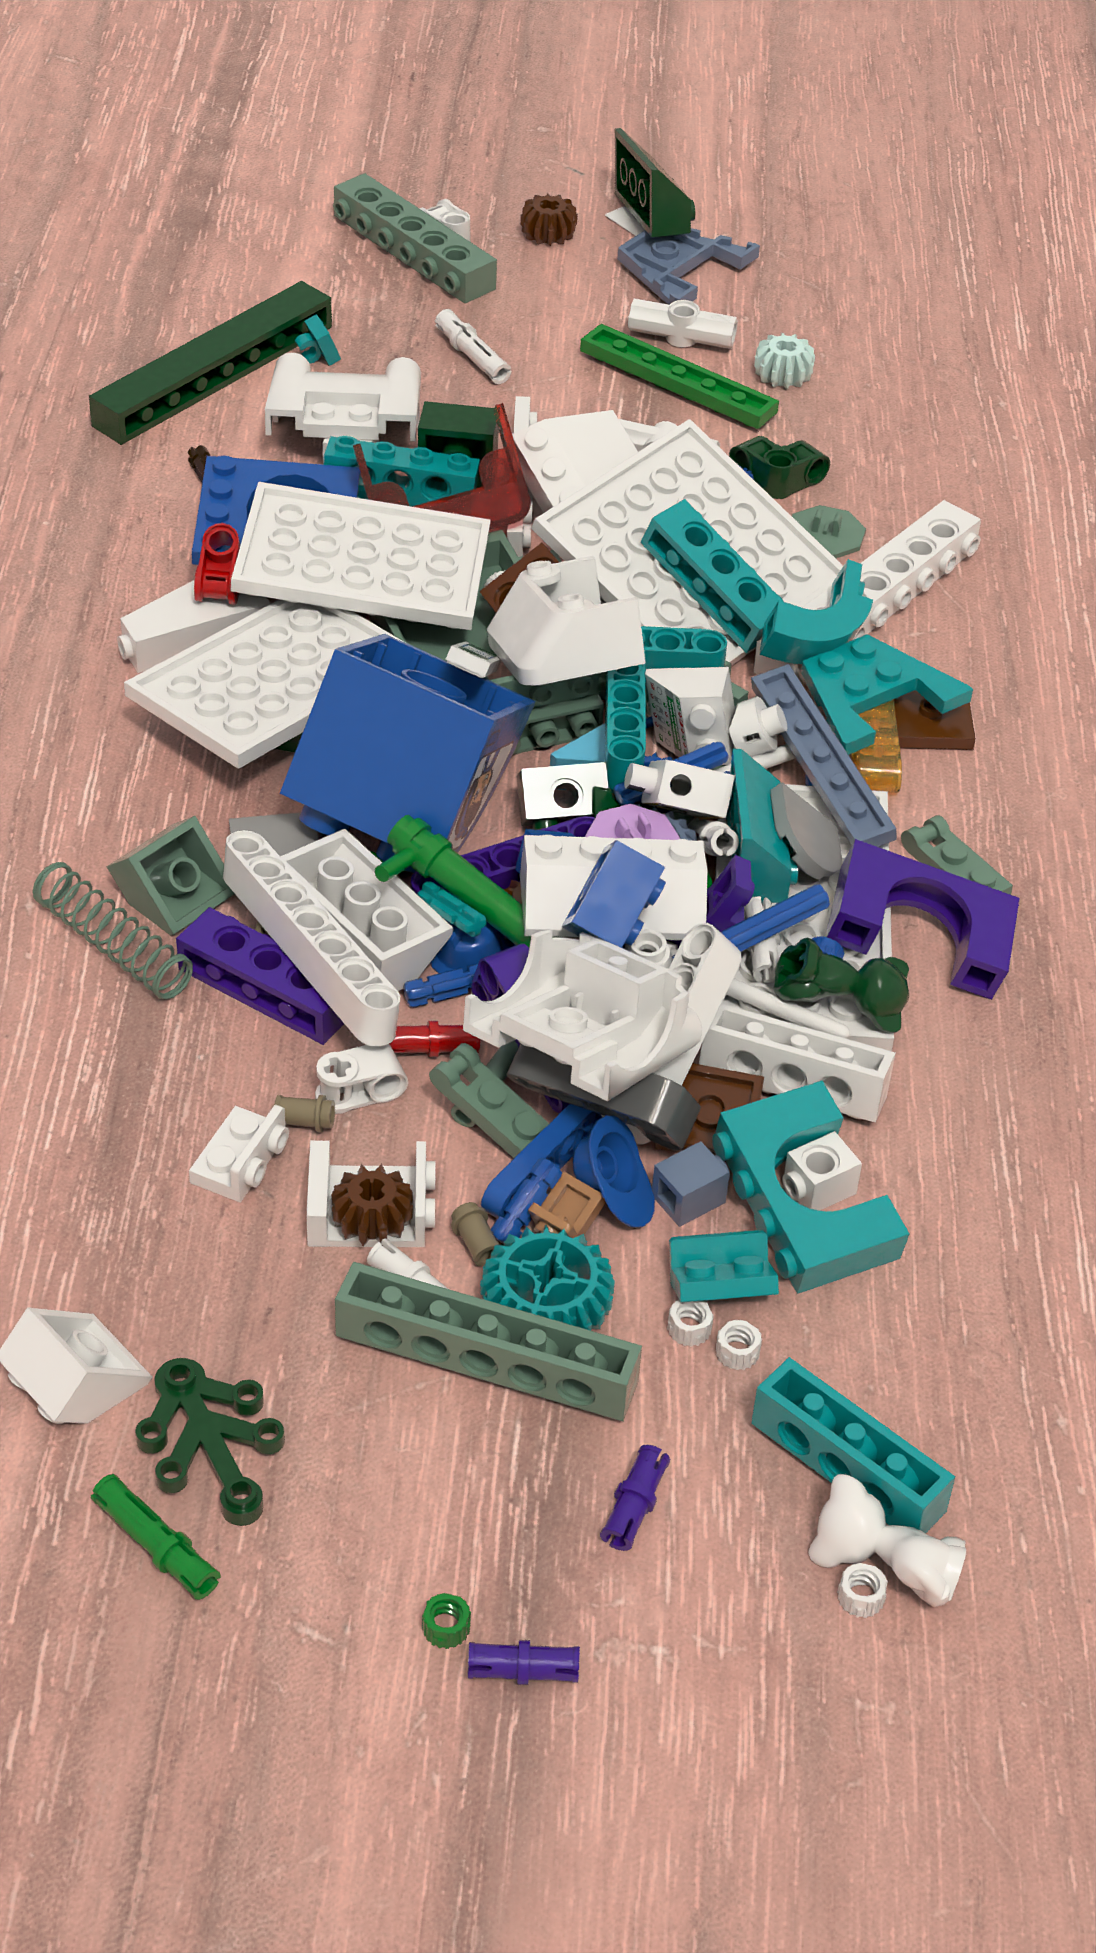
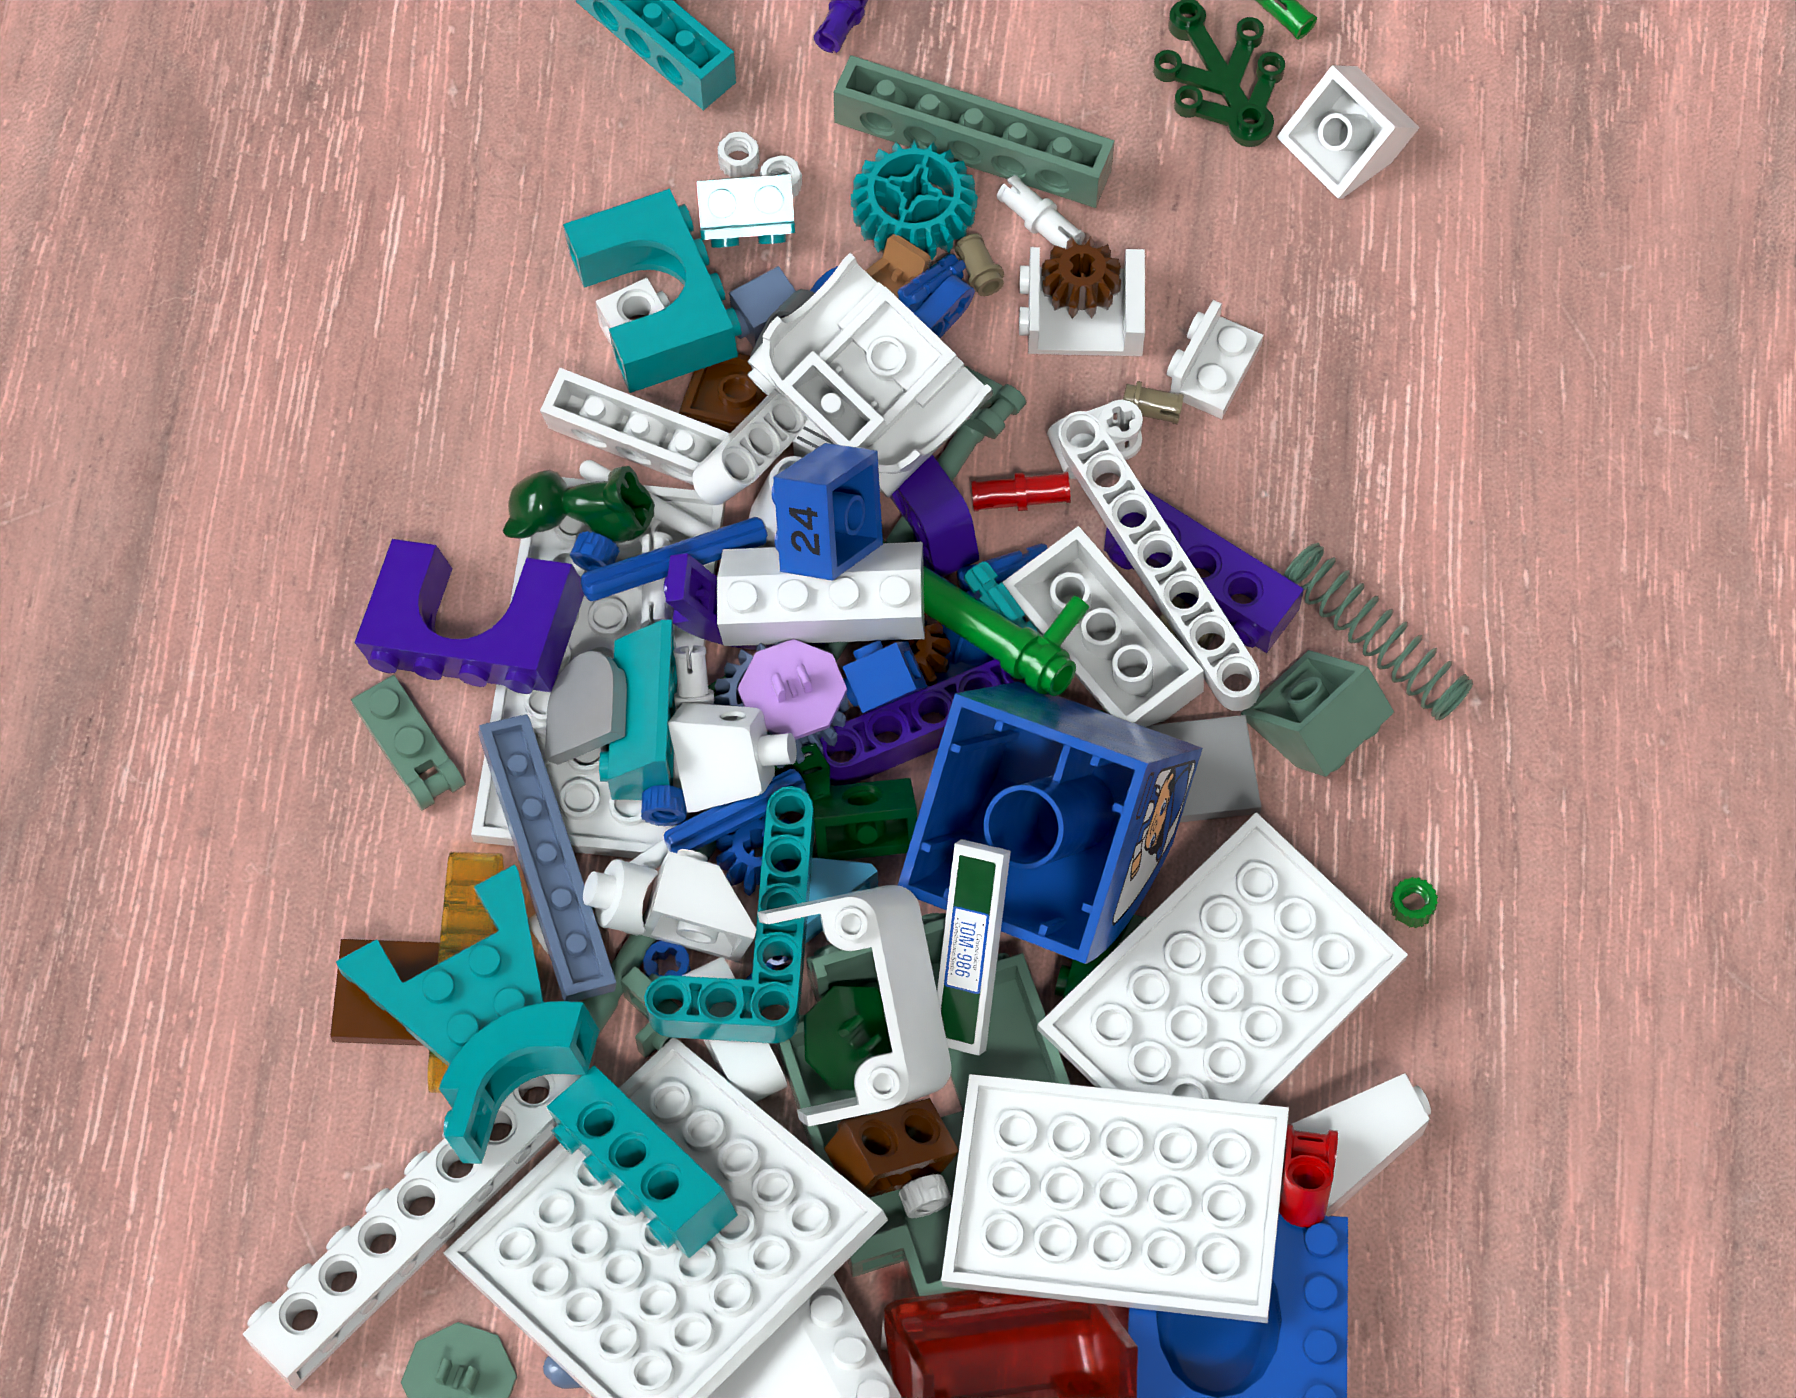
camera: 175 degrees left, 20 degrees up
none -> green axle [1390,877,1438,928]

